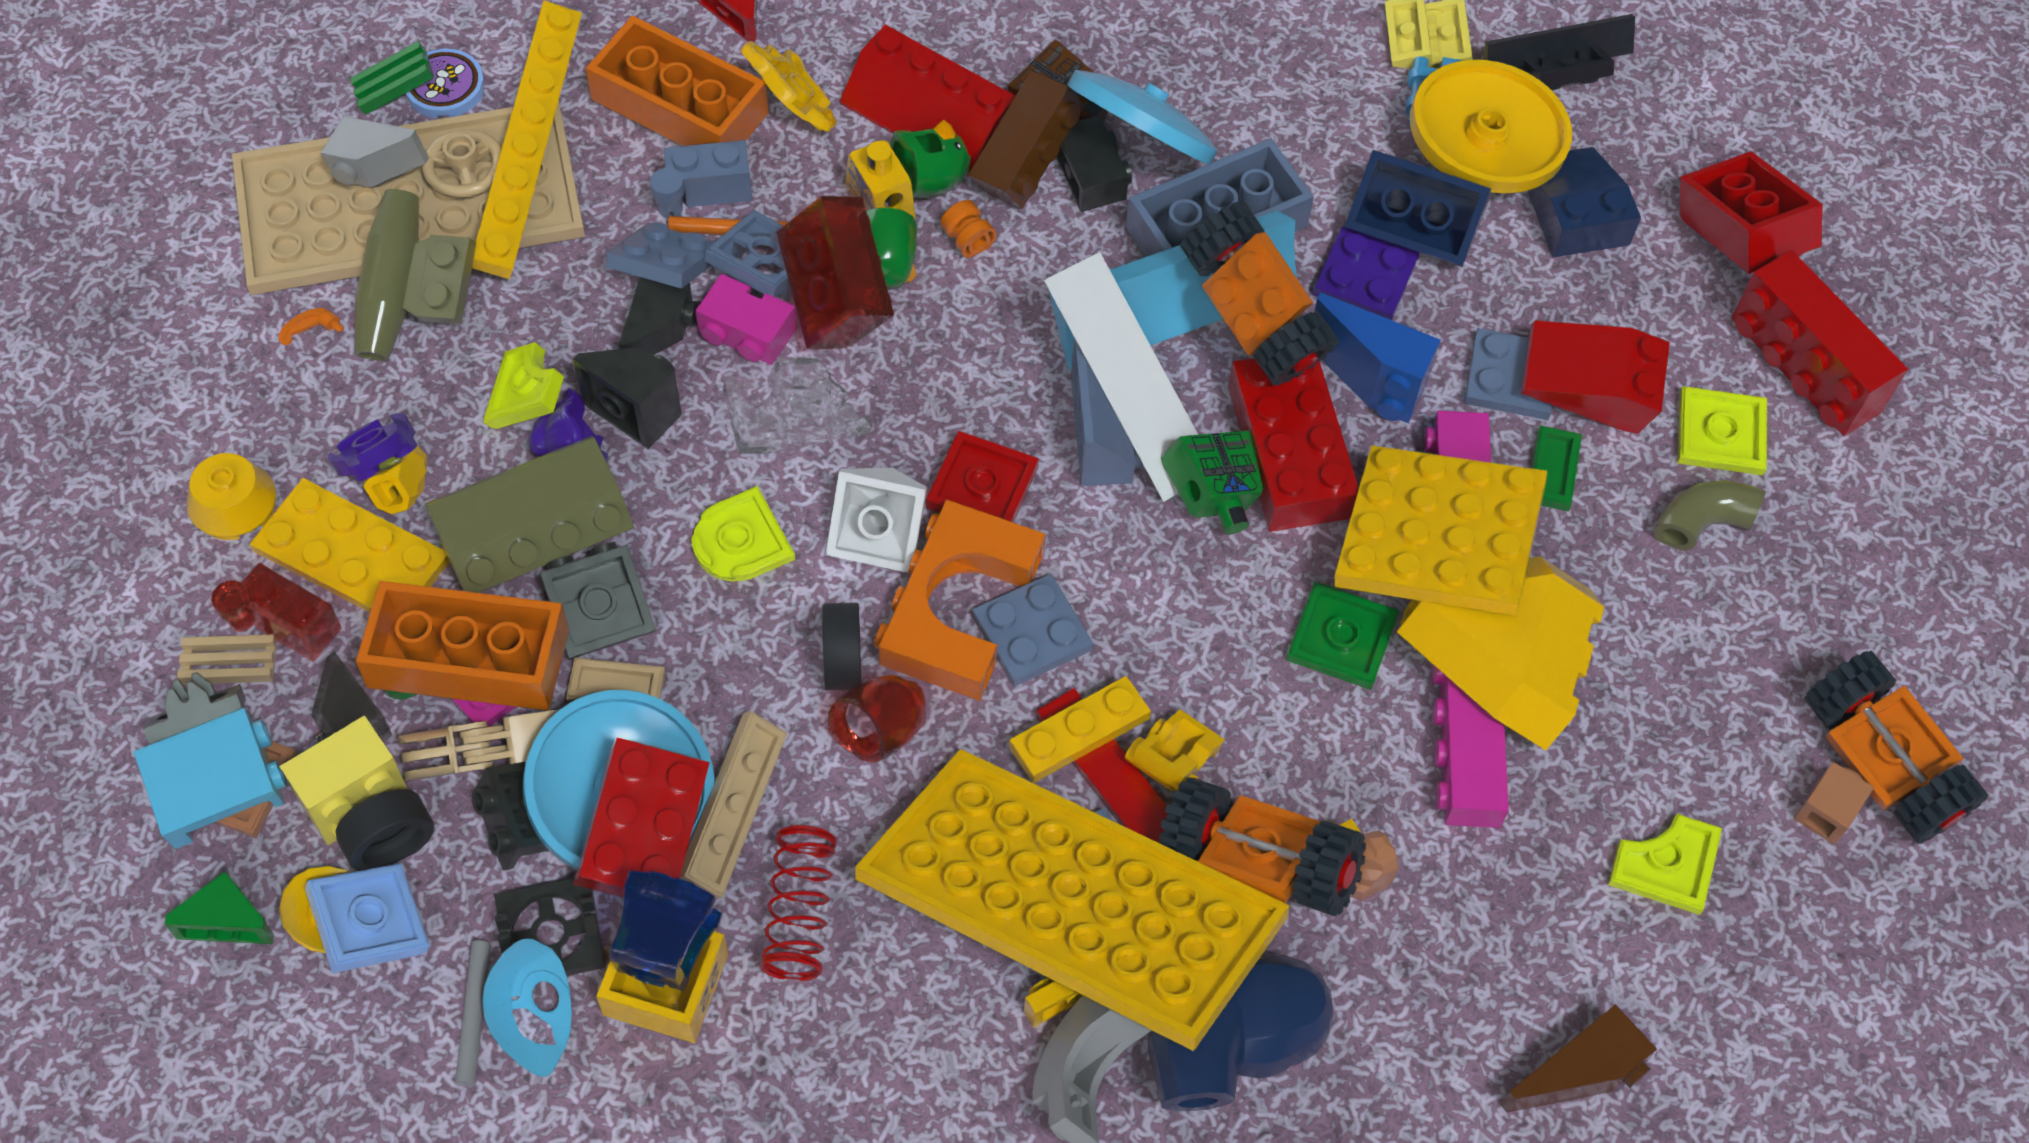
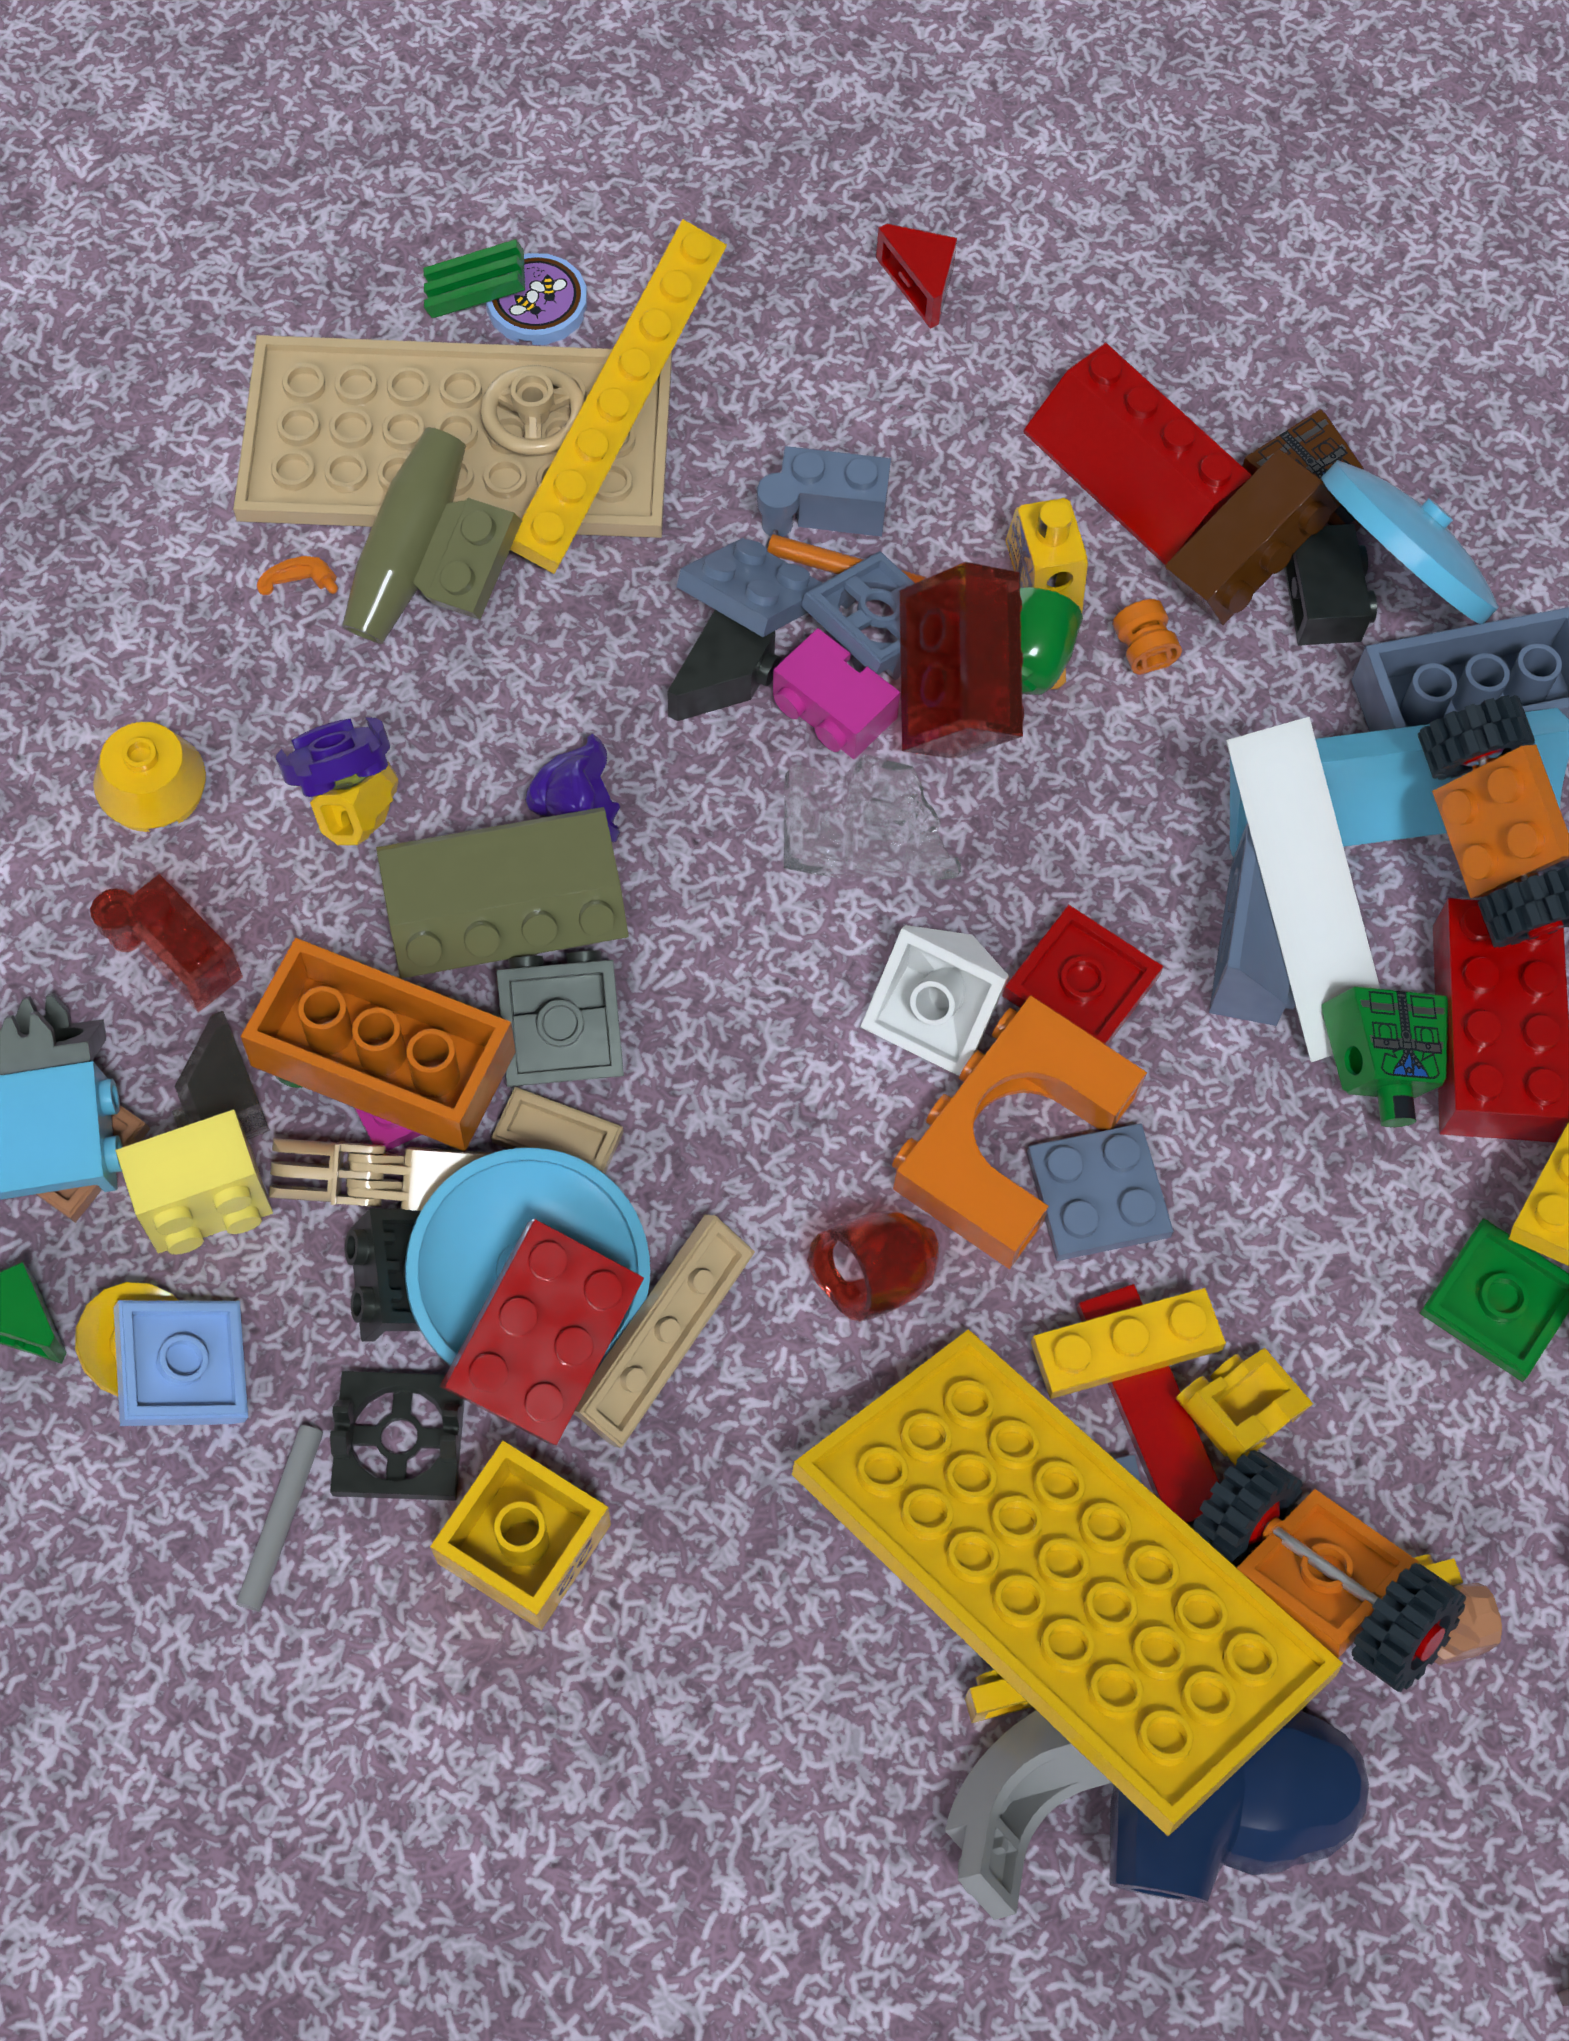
camera: 15 degrees right, 5 degrees up
tan tile [177,634,277,685] -> none
yellow plate [249,478,449,612] -> none
light grey slope [321,116,429,188] -> none
black tyre [335,789,434,871] -> none
neon yellow tile [483,342,564,429] -> none
medium azure piece [483,938,572,1077] -> none
pearl dark grey slope [573,347,682,449] -> none
orange brick [585,15,769,146] -> none
clear blue piece [610,870,723,991] -> none
neon yellow tile [691,486,795,581] -> none
yellow tile [740,41,837,132] -> none
red piece [760,825,837,981] -> none
black tyre [822,602,862,690] -> none
green piece [890,120,971,199] -> none

